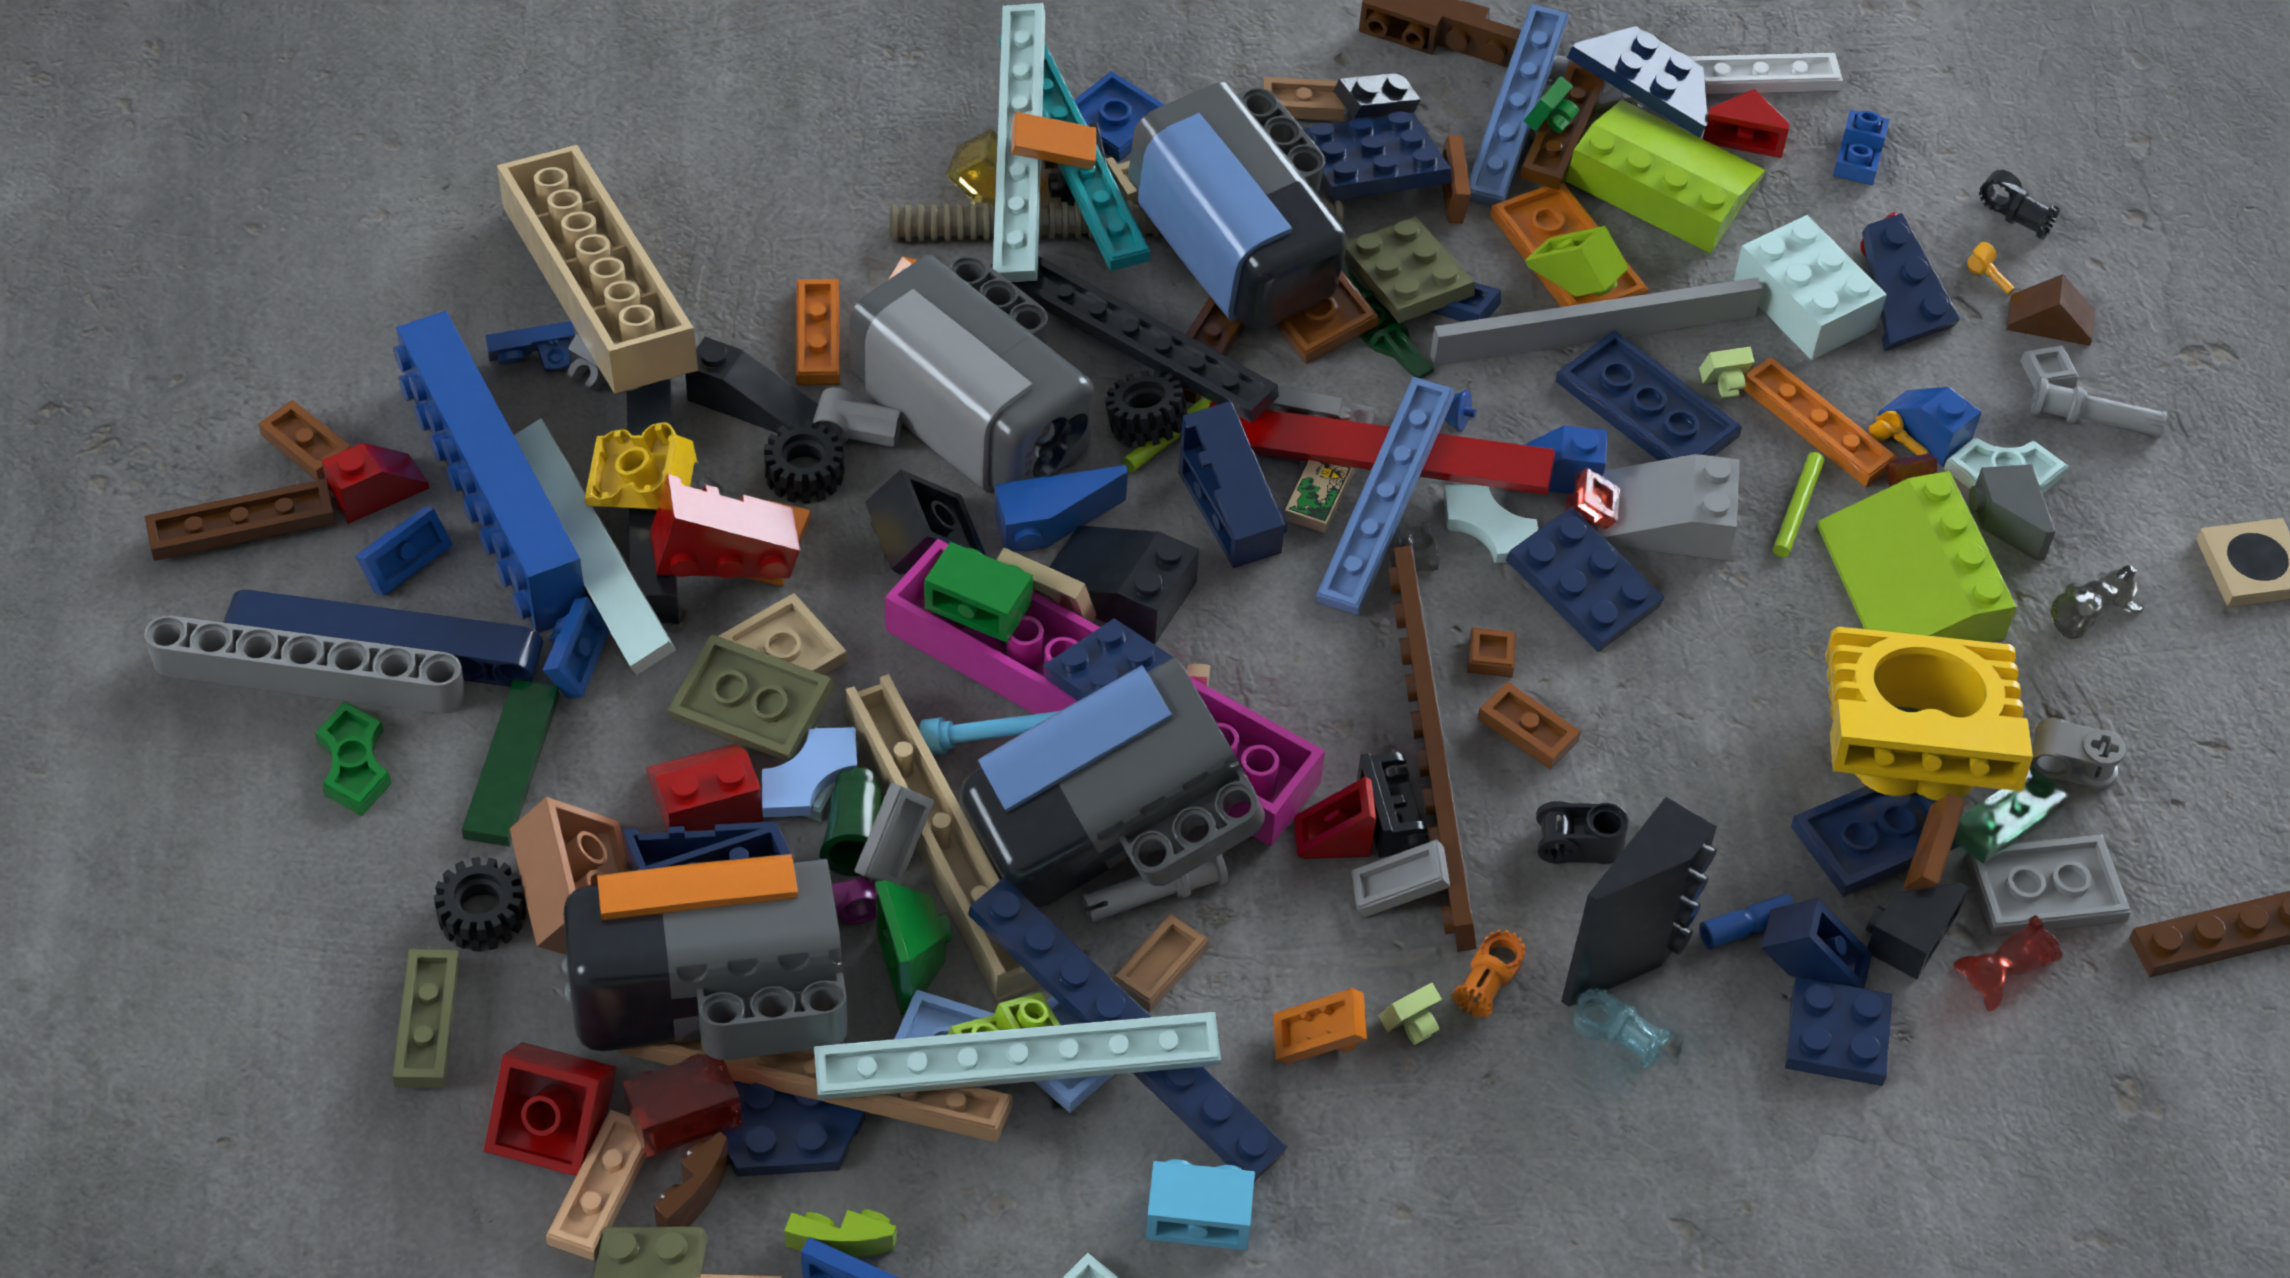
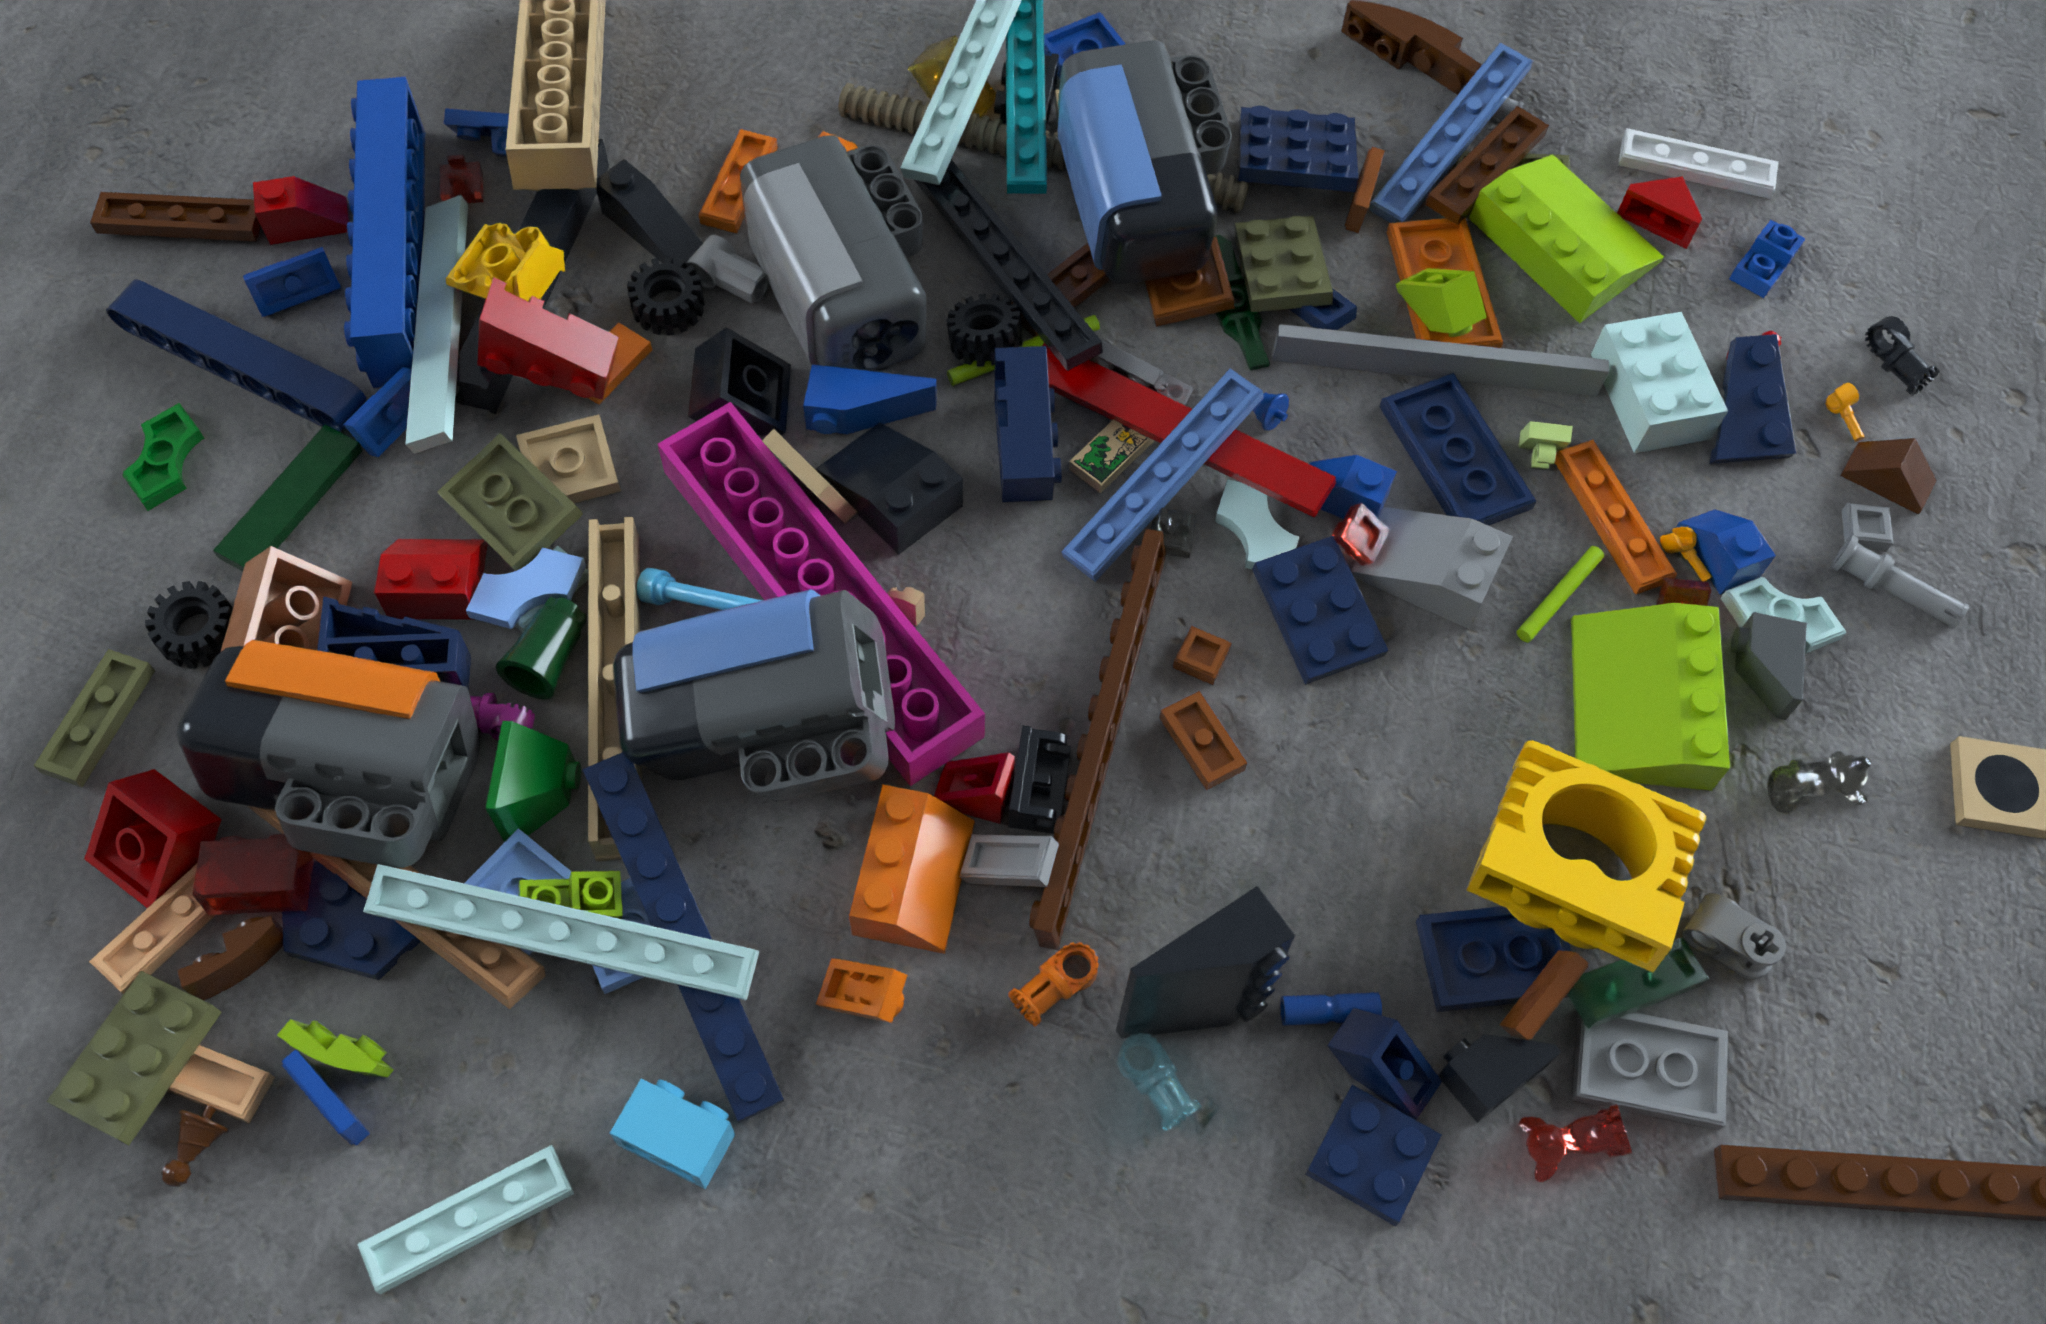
camera: 20 degrees right, 10 degrees up
light grey beam [144,616,466,713] -> none
dark orange plate [258,400,351,480] -> none
light grey tile [854,782,935,885] -> none
green brick [924,541,1033,643] -> none
orange tile [1011,112,1096,170] -> none
dark blue plate [1043,619,1173,701] -> none
light grey pin [1081,854,1228,924] -> none
medium nougat tile [1112,914,1209,1013] -> none
medium nougat plate [1263,77,1344,121] -> none
black plate [1333,73,1421,118] -> none
yellowish green tile [1378,983,1442,1045] -> none
green tile [1523,76,1580,133] -> none
black piece [1536,801,1629,864] -> none
wing [1566,26,1708,138] -> none
none -> clear red tile [440,154,483,204]
none -> orange slope [849,784,975,954]

